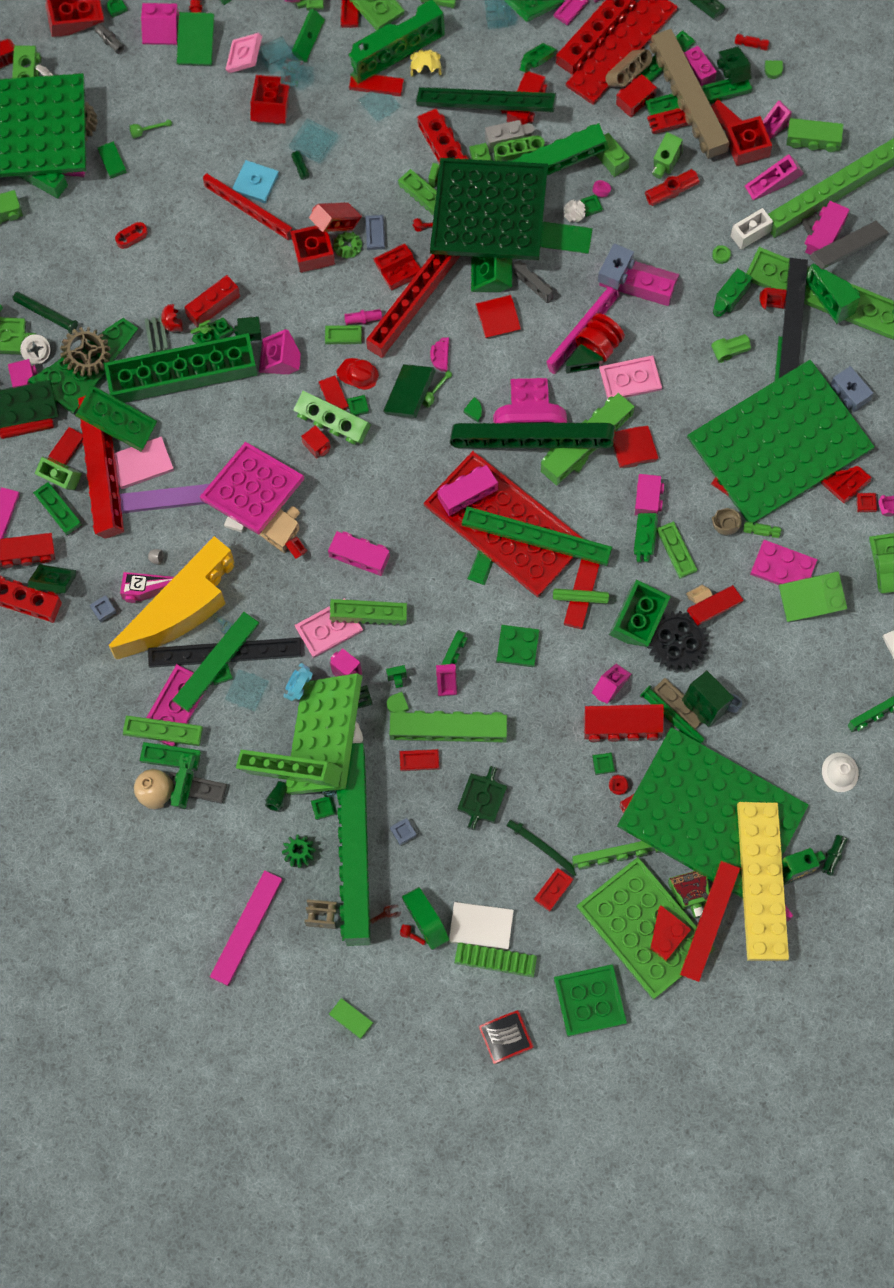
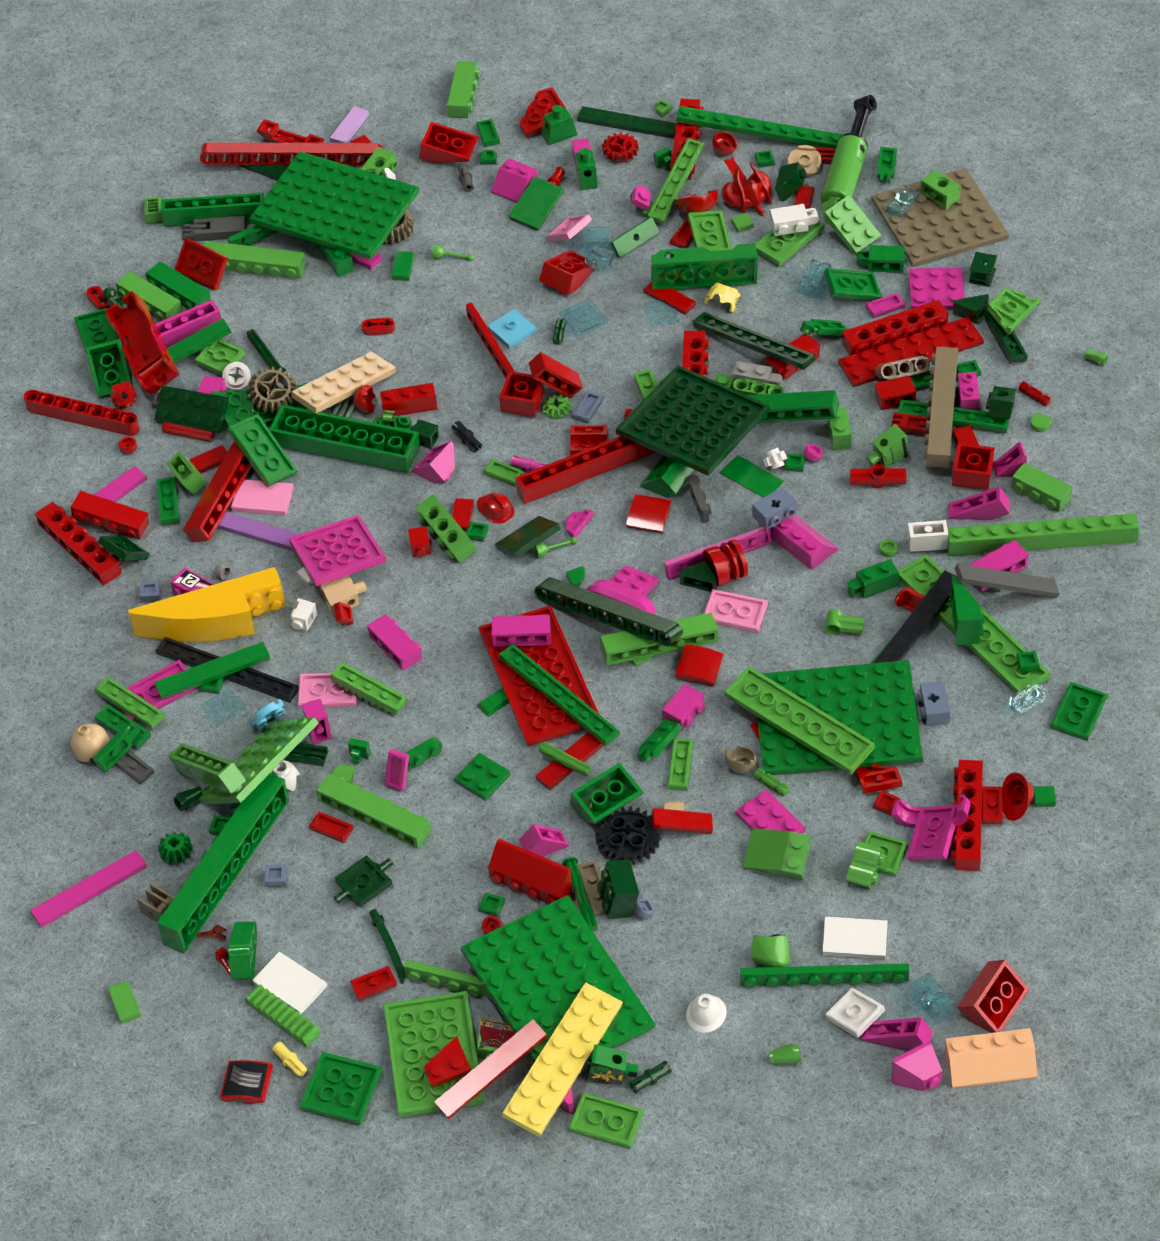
camera: 30 degrees right, 20 degrees down
none -> light yellow axle [272,1042,307,1077]
none -> white brick [291,598,317,631]
none -> tan plate [292,351,396,414]
none -> black pin [452,421,482,452]
none -> bright green tile [568,1092,644,1149]
none -> bright green plate [724,666,875,775]
none -> bright green piece [751,934,789,967]

